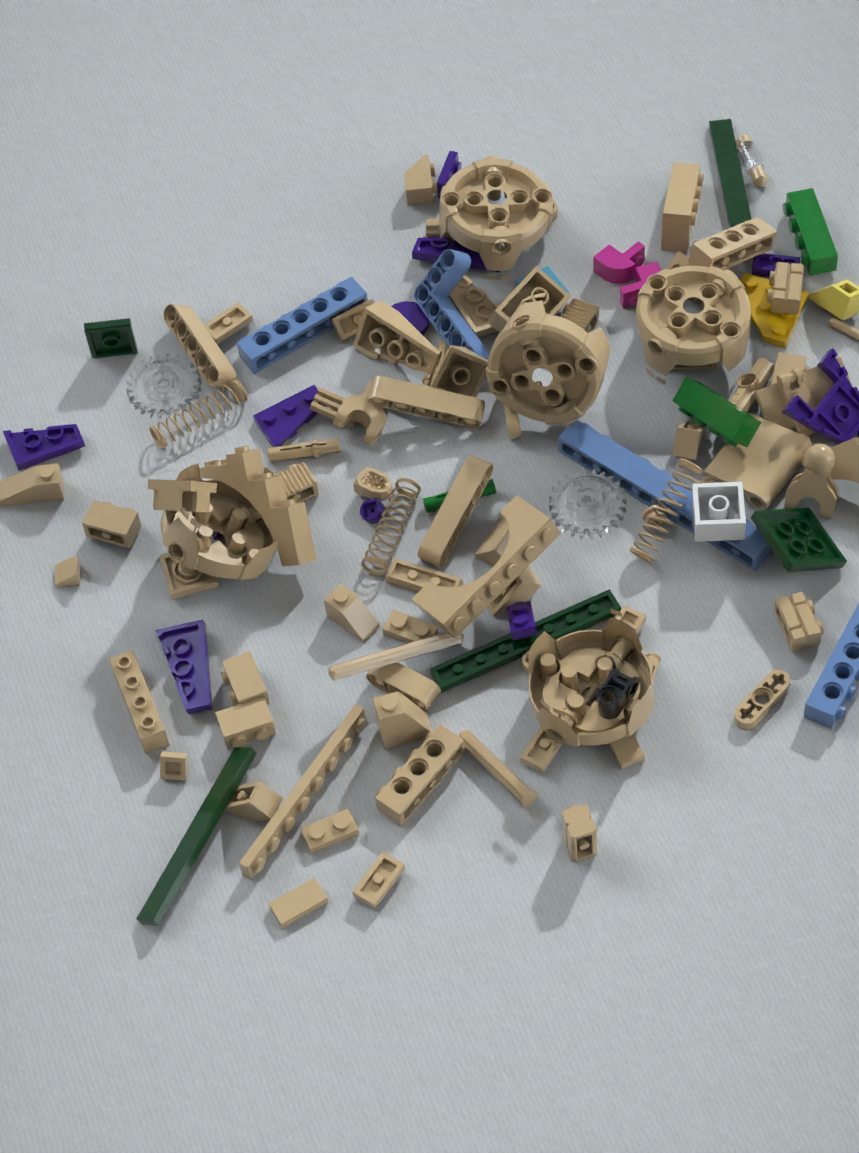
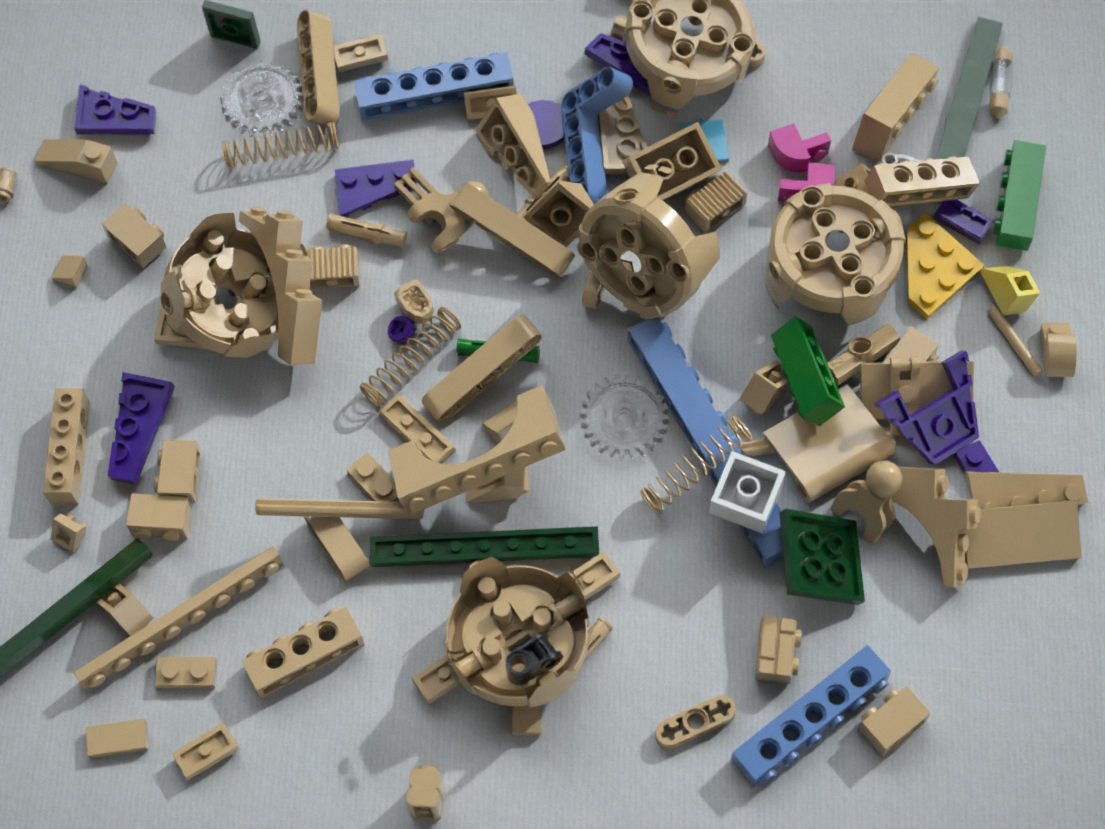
camera: 20 degrees right, 10 degrees up
tan panel [147,479,217,512] -> none
tan slope [324,583,380,642] -> none
tan slope [373,691,432,750] -> none
tan axle [459,729,537,808] -> none
dark purple plate [506,601,537,641] -> none
tan bush [642,505,667,528] -> none
tan brick [767,262,804,315] -> none

